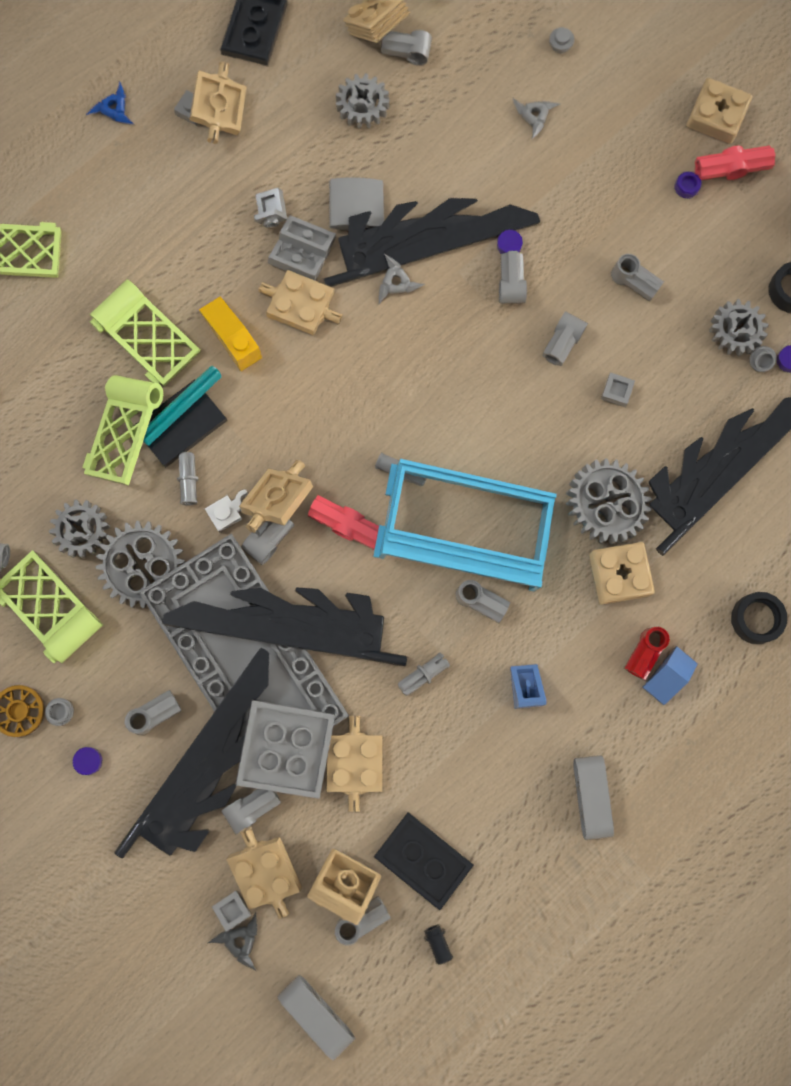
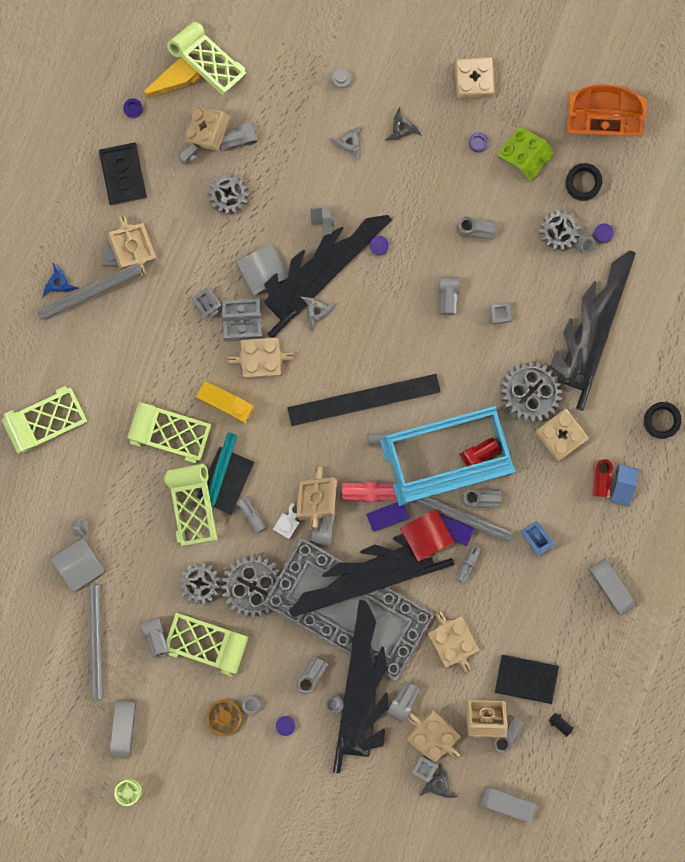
camera: 25 degrees left, 5 degrees up
light grey plate [235,700,335,799] -> none
light grey piece [499,251,527,303] -> none
coral piece [695,145,775,180] -> none
none -> light grey axle [37,263,142,320]
none -> light grey plate [179,143,199,166]
none -> black tile [287,374,441,426]
none -> light grey bracket [310,205,335,234]
none -> light grey plate [326,695,343,715]
none -> dark purple tile [366,502,409,532]
none -> dark grey piece [385,107,422,140]
none -> red slope [400,509,454,562]
none -> light grey axle [411,497,513,542]
none -> dark purple tile [439,514,474,547]
none -> red piece [459,437,500,467]
none -> lime bracket [498,127,554,182]

